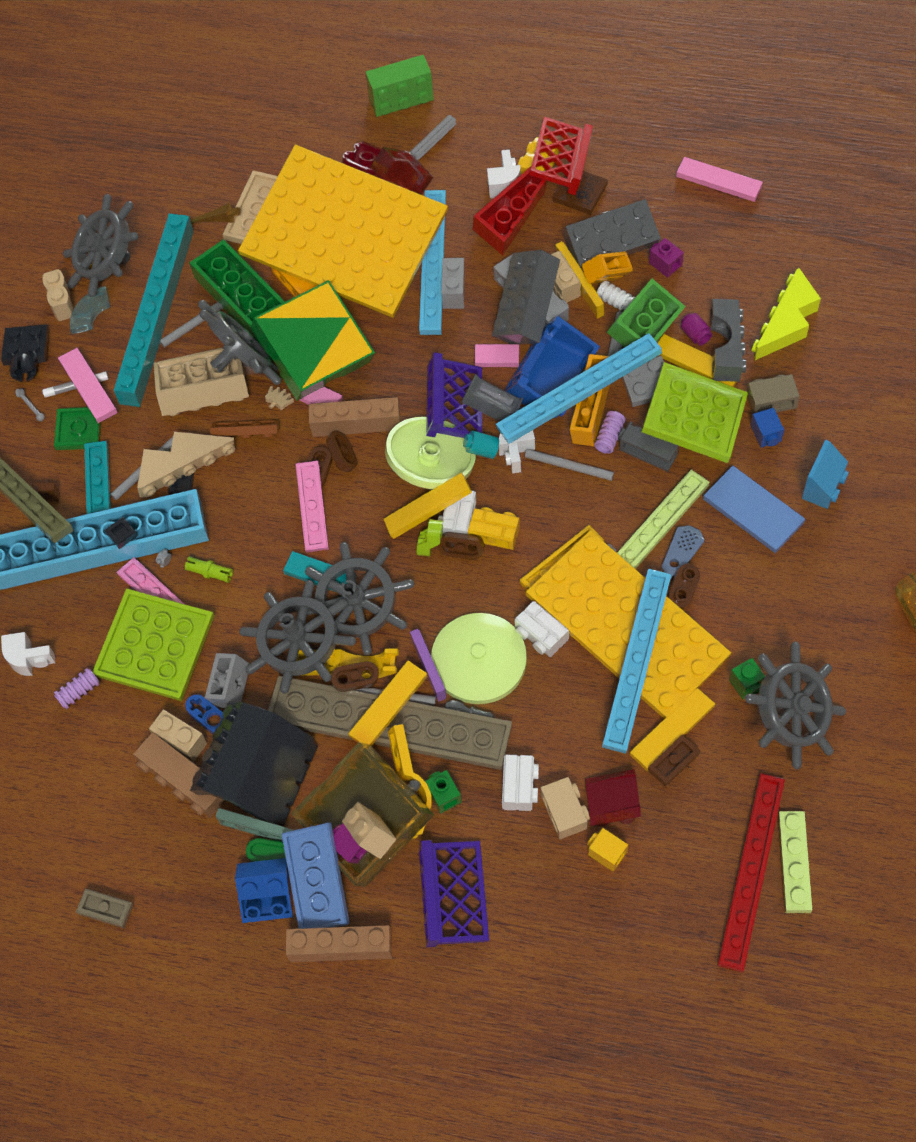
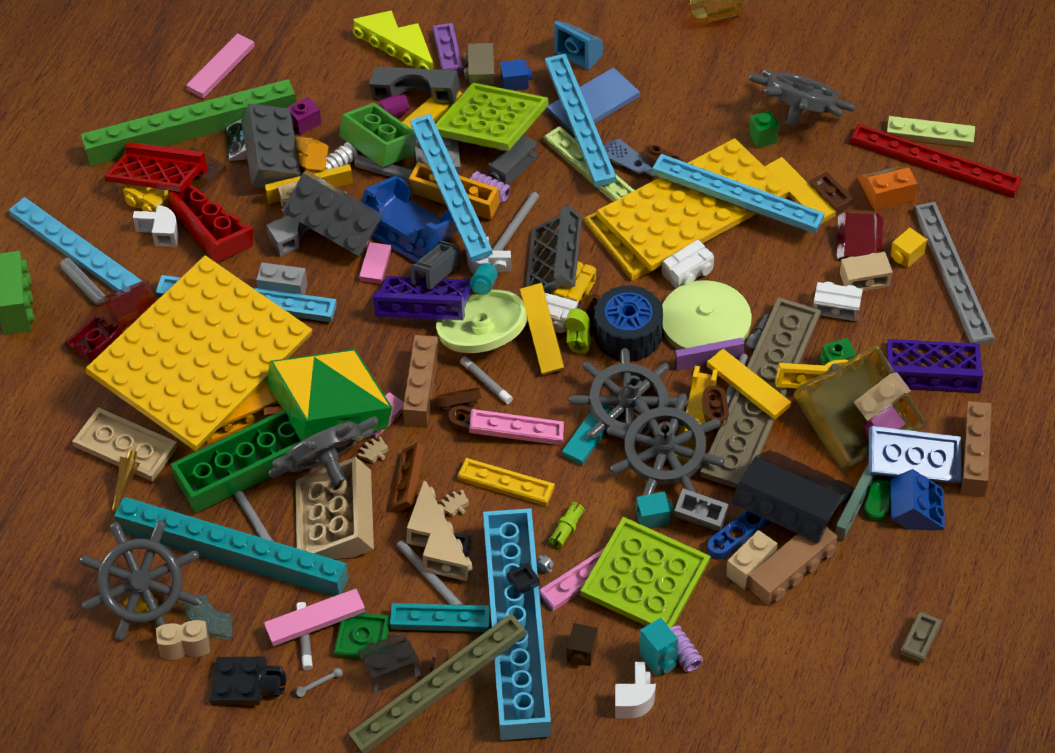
camera: 85 degrees left, 10 degrees down
none -> medium azure plate [9,197,148,303]
none -> bright green brick [81,79,296,166]
none -> clear smoke brick [357,632,421,693]
none -> medium lavender tile [432,23,463,74]
none -> tan piece [441,490,469,517]
none -> yellow tile [457,458,555,507]
none -> light grey bar [460,356,513,404]
none -> dark grey fence [526,205,582,293]
none -> medium azure plate [545,54,616,187]
none -> dark brown brick [567,623,598,666]
none -> black wheel [594,285,663,361]
none -> teal brick [636,492,674,528]
none -> teal brick [639,618,678,677]
none -> orange slope [858,166,918,211]
none -> light grey tile [913,202,995,345]

